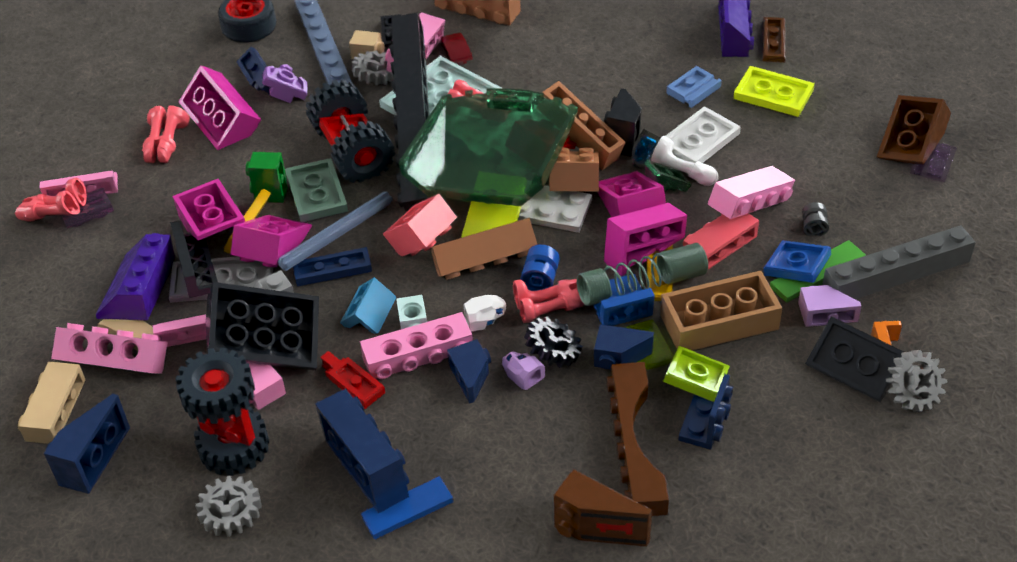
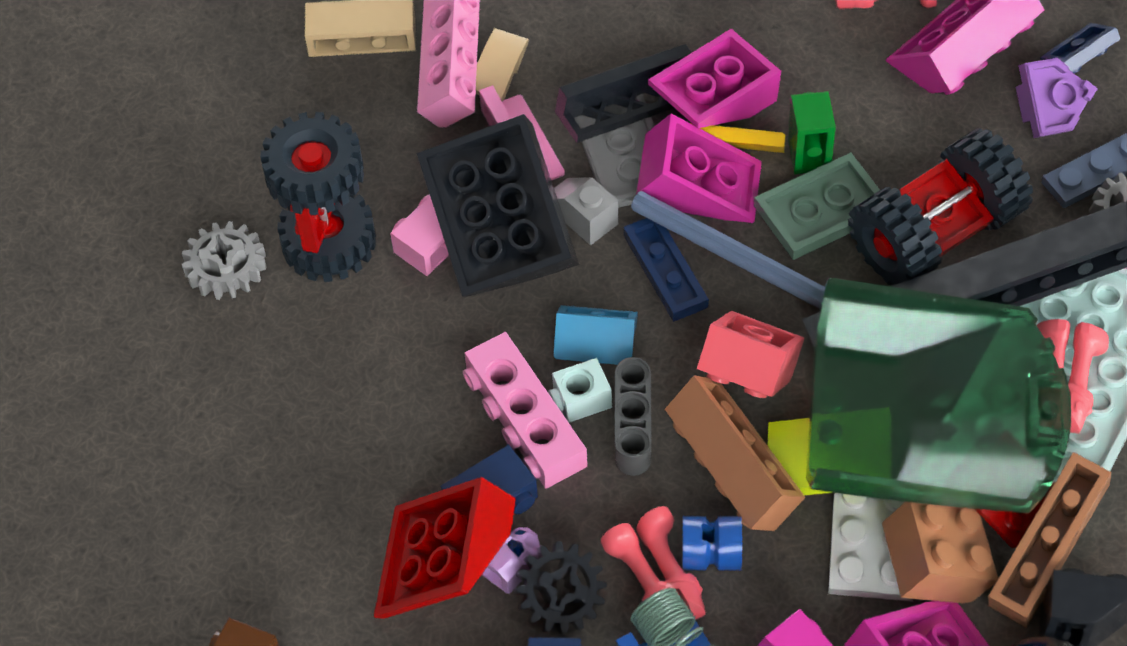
camera: 80 degrees right, 10 degrees up
dark blue slope [44,394,130,494] -> none
dark purple slope [96,233,175,320] -> none
dark blue brick [315,389,410,513] -> none
red hinge [320,351,385,409] -> none
blue tile [361,476,453,540] -> none
white rock [464,295,506,331] -> none
none -> red slope [374,477,516,619]
none -> dark grey beam [615,357,652,476]

